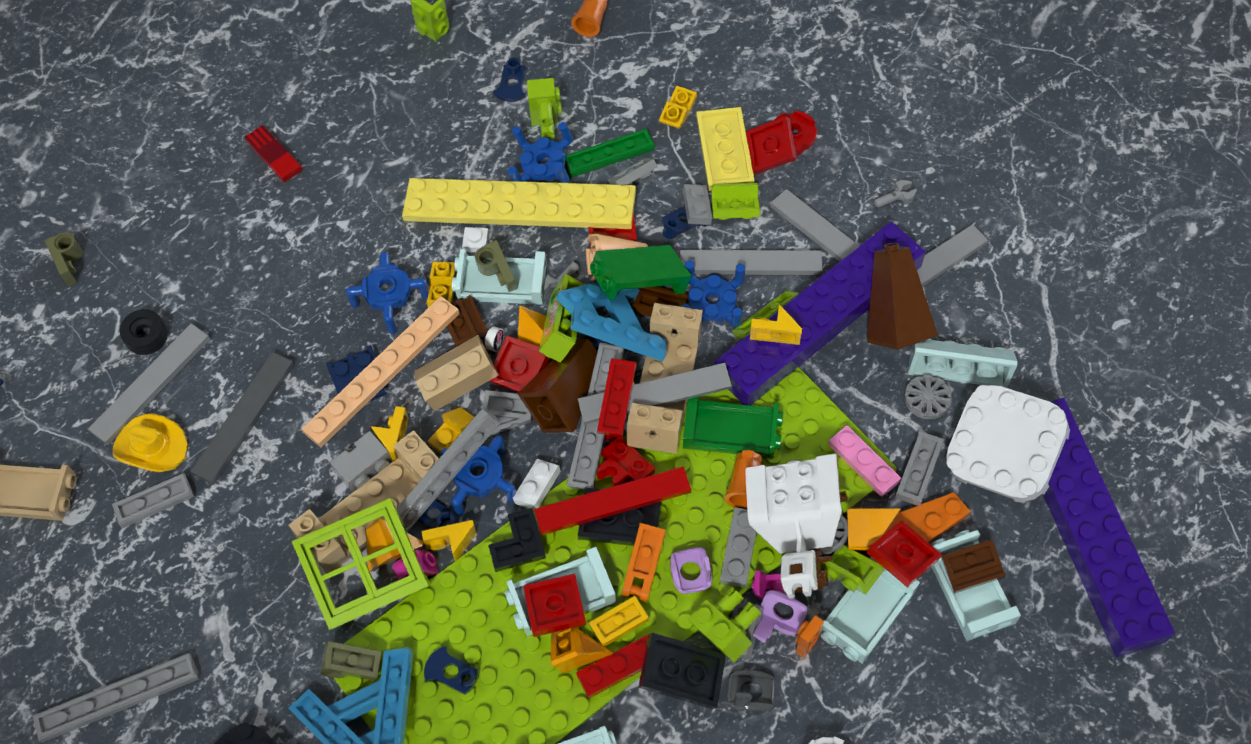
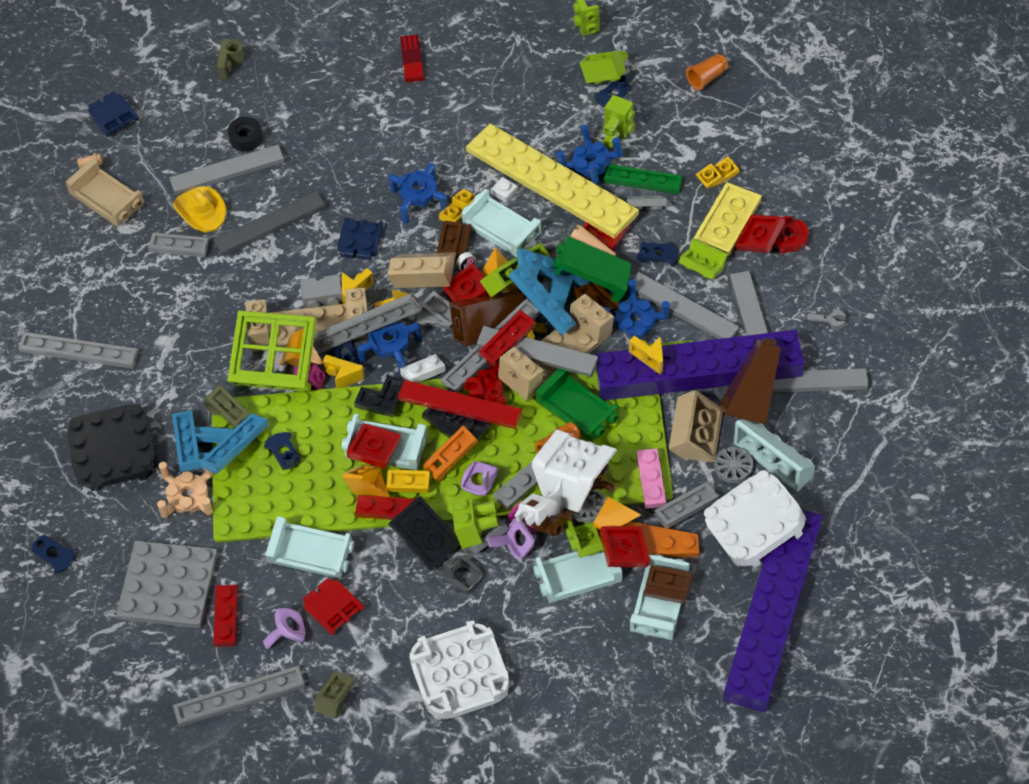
camera: 35 degrees right, 5 degrees down
light nougat plate [302,296,459,448] -> none
olive plate [475,240,517,292] -> none
light grey plate [682,184,713,225] -> none
orange plate [795,615,824,659] -> none
none -> lime brick [580,50,628,84]
none -> tan slope [669,390,723,462]

